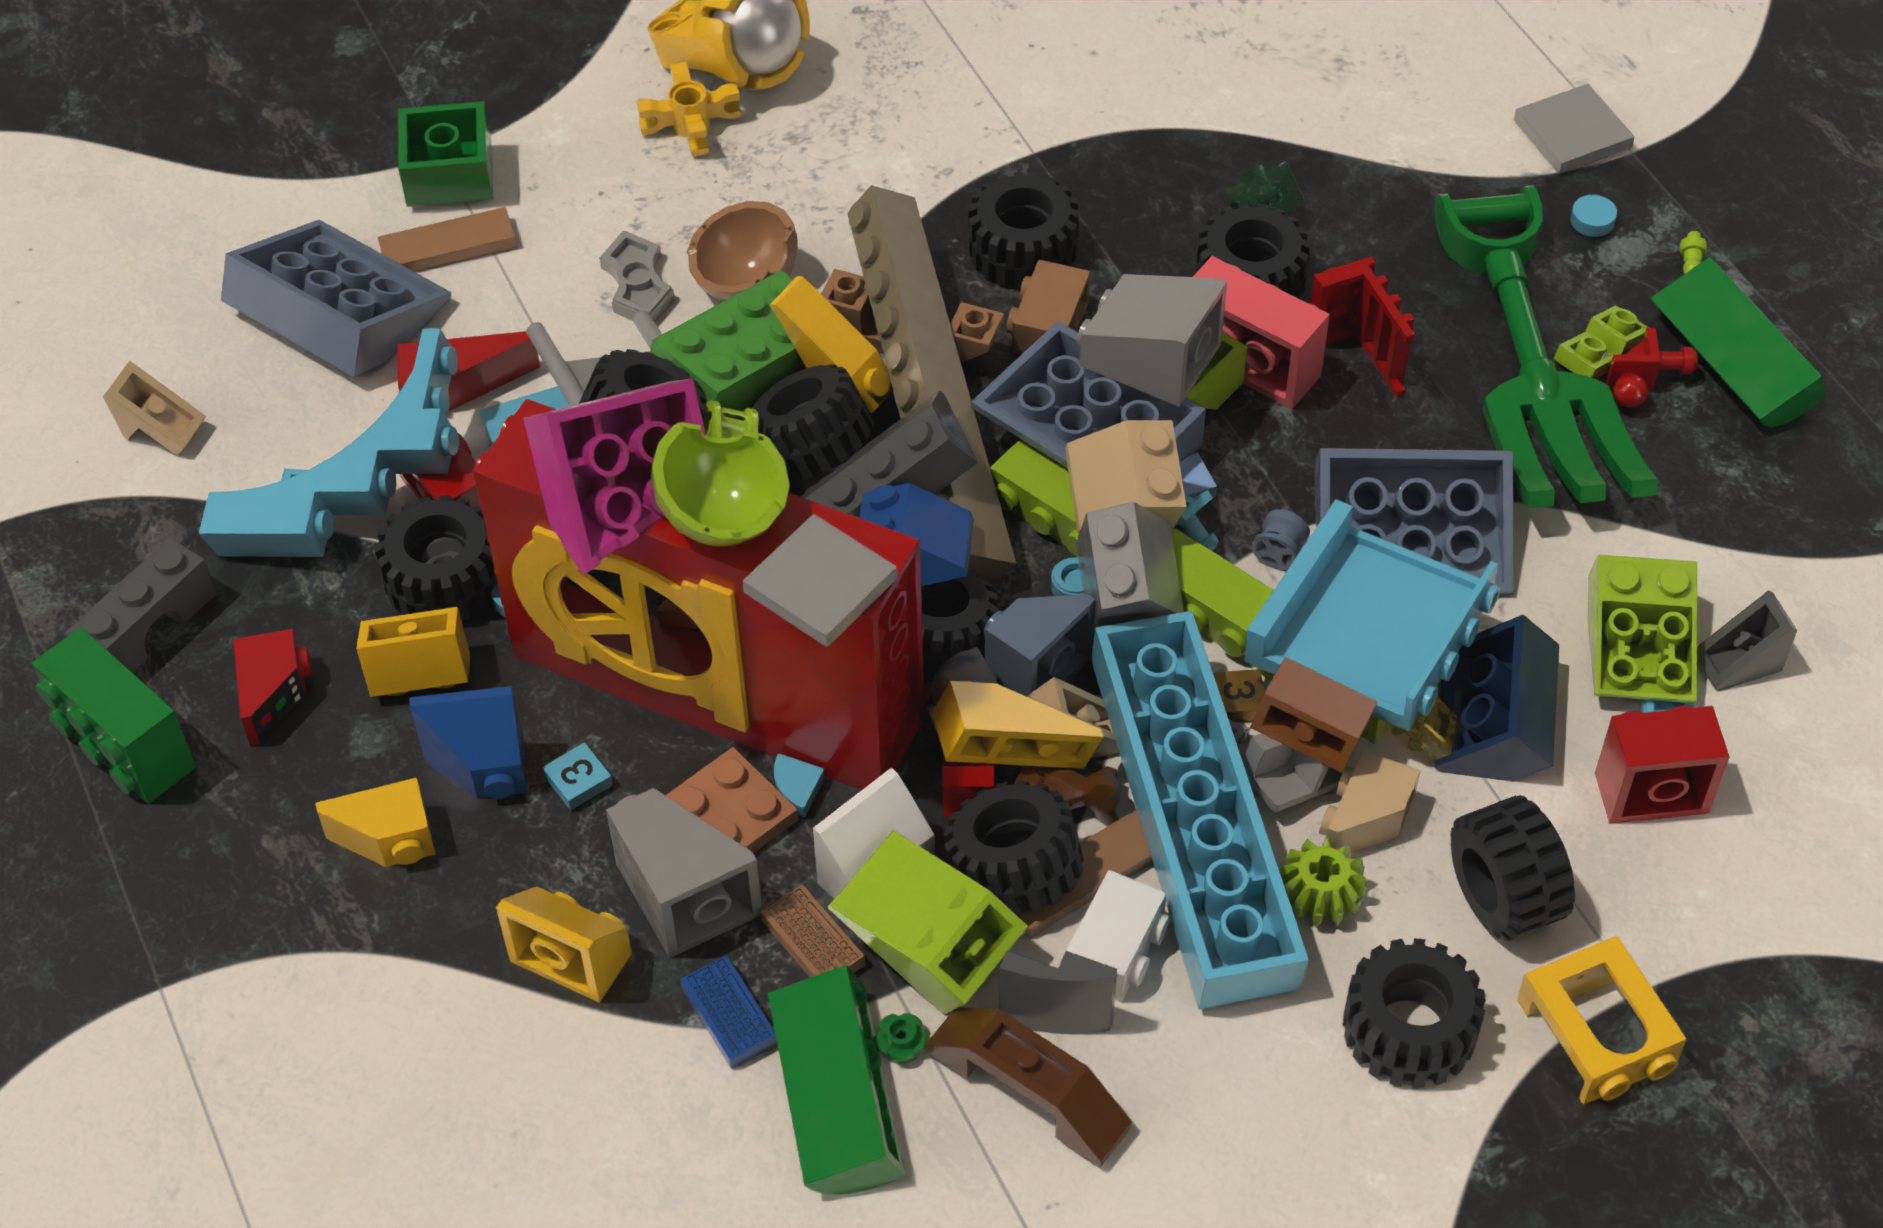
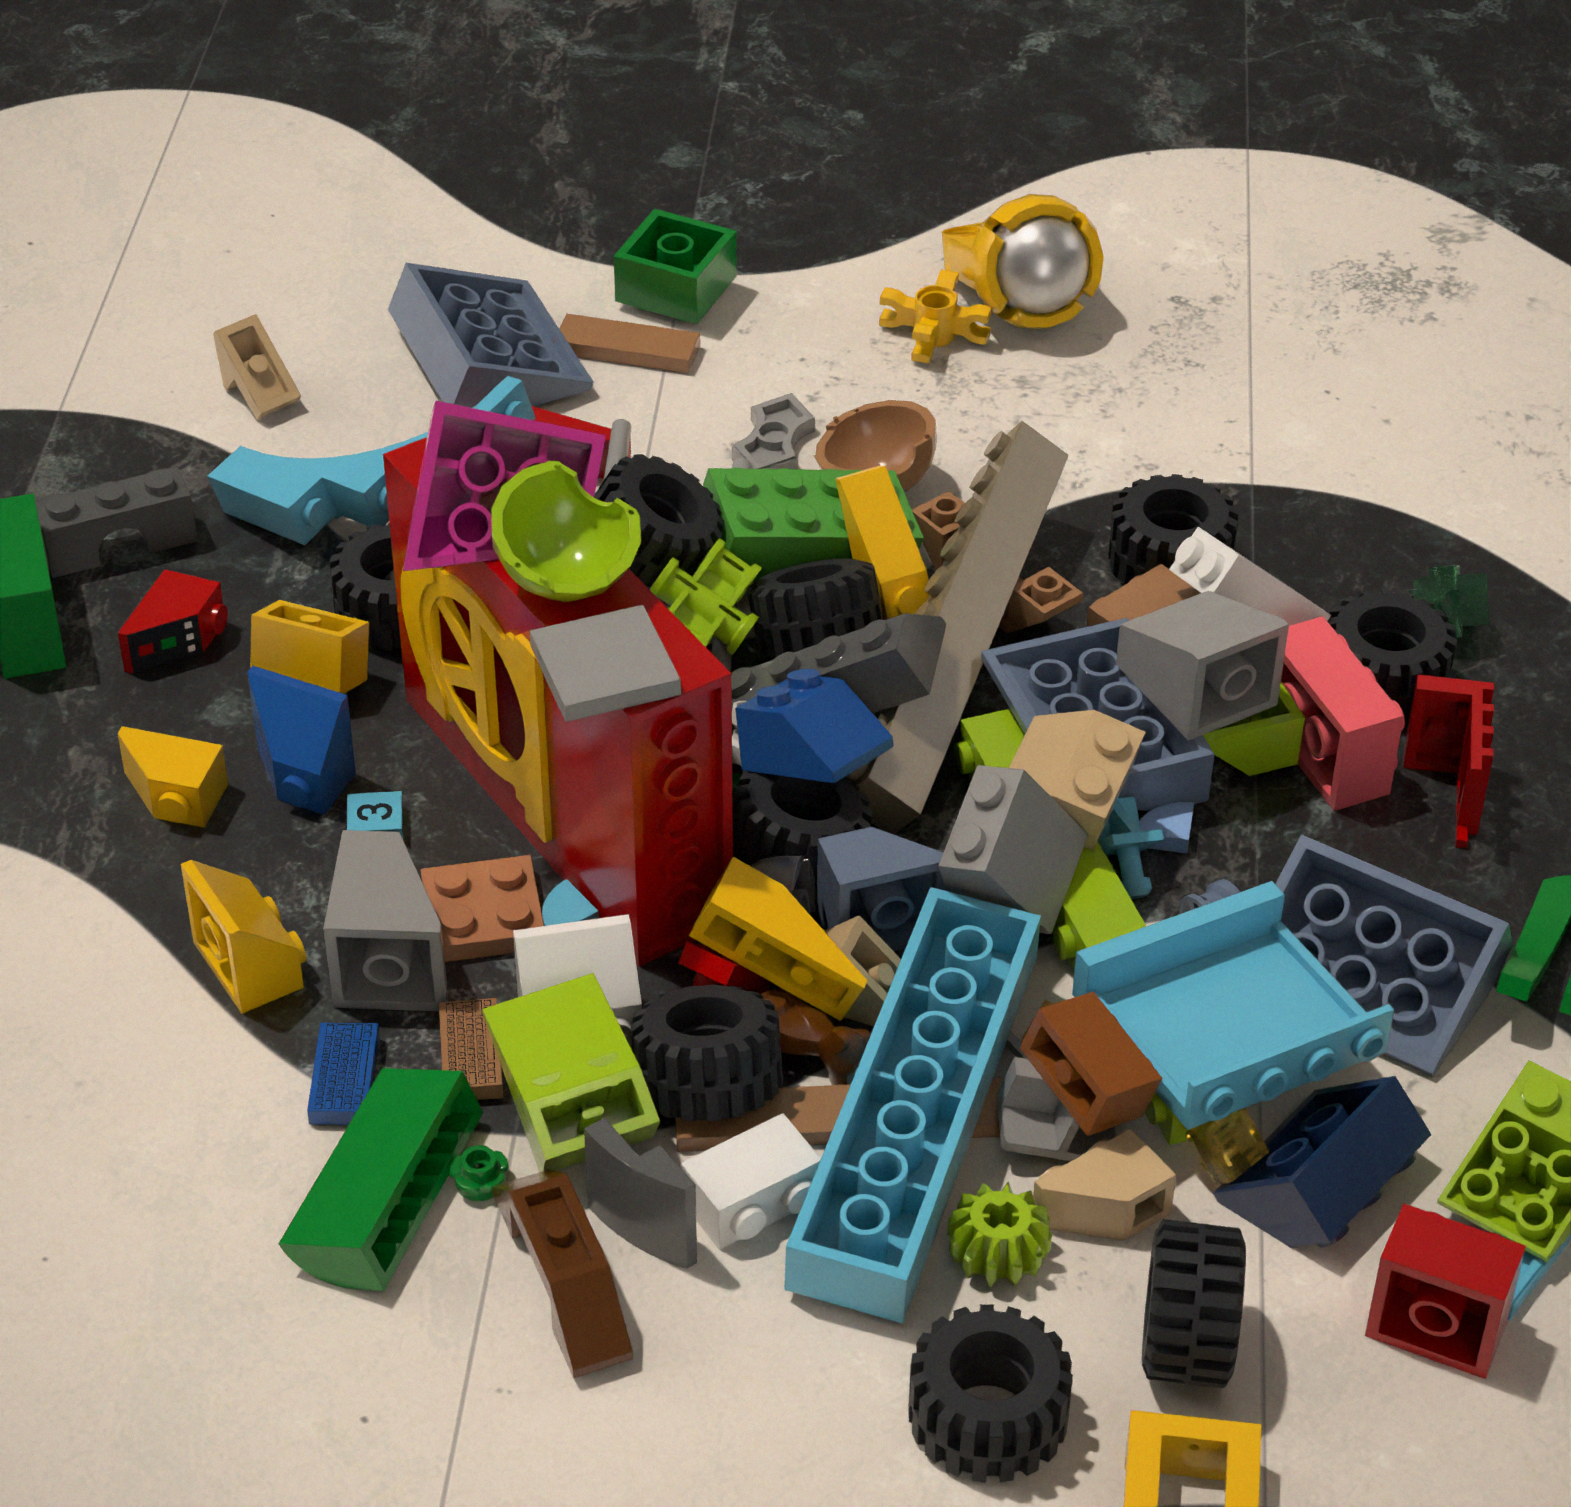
camera: 30 degrees right, 10 degrees down
none -> white brick [1169,527,1331,626]

